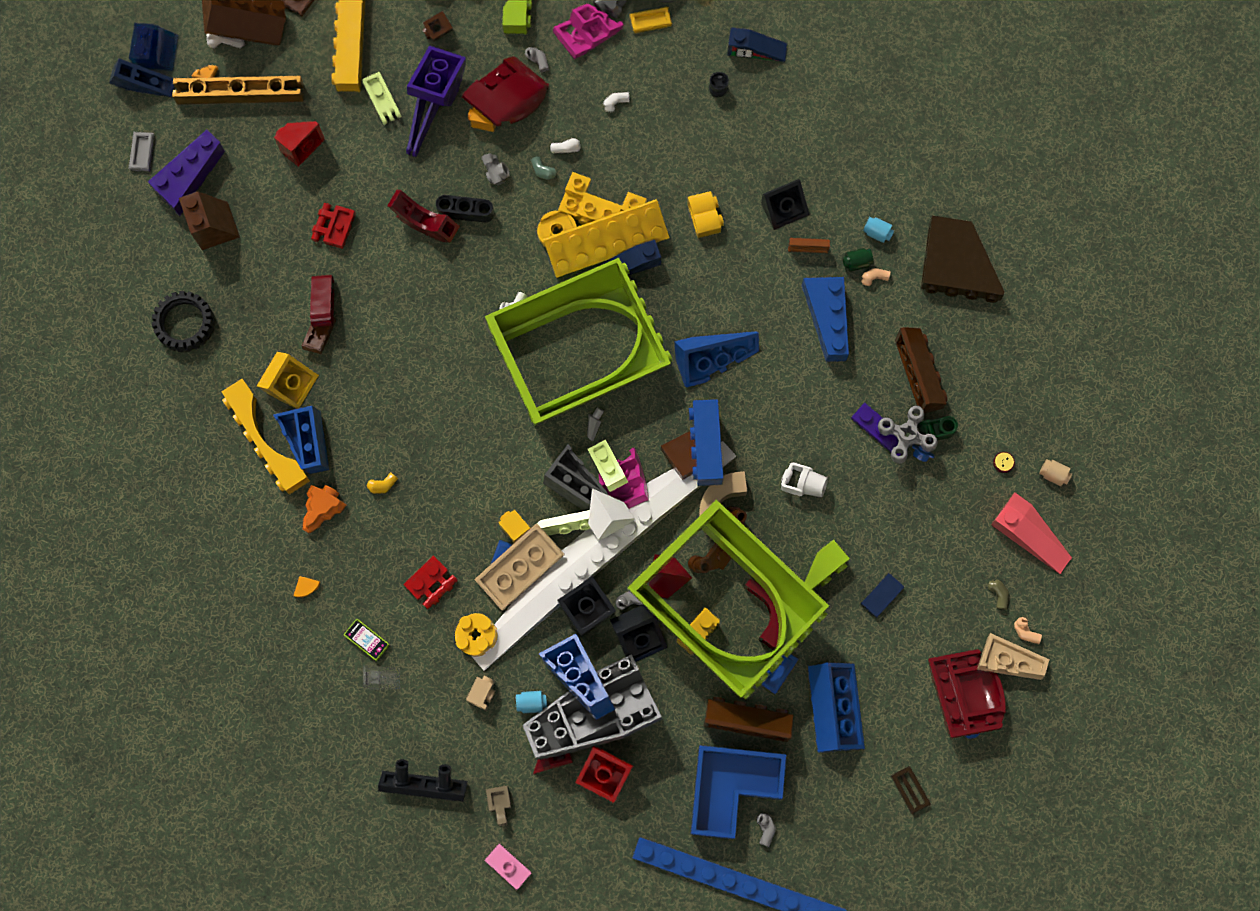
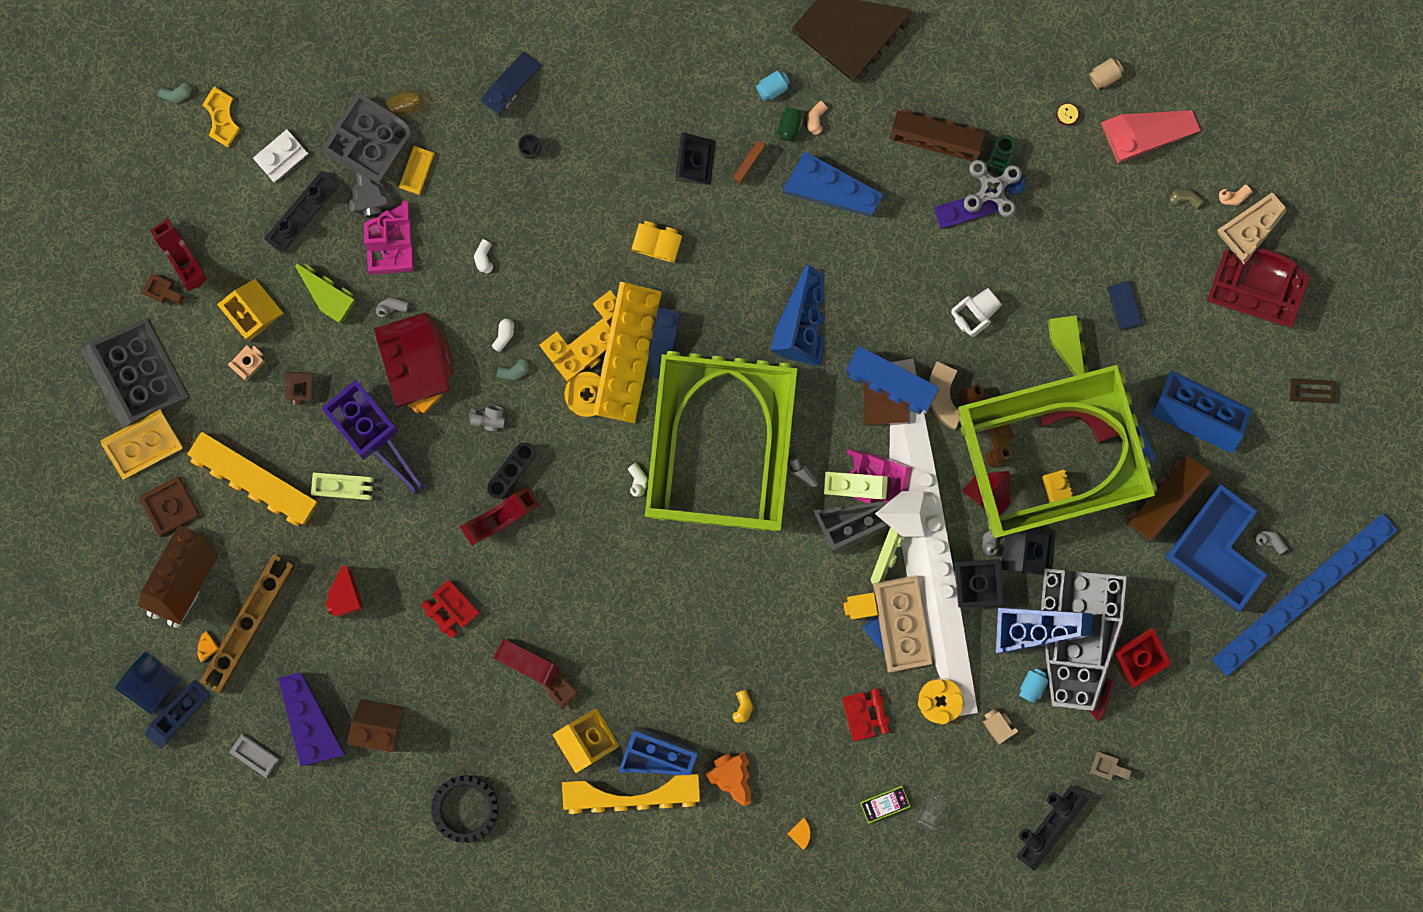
camera: 60 degrees left, 10 degrees up
bright pink plate [485,844,531,890] -> none

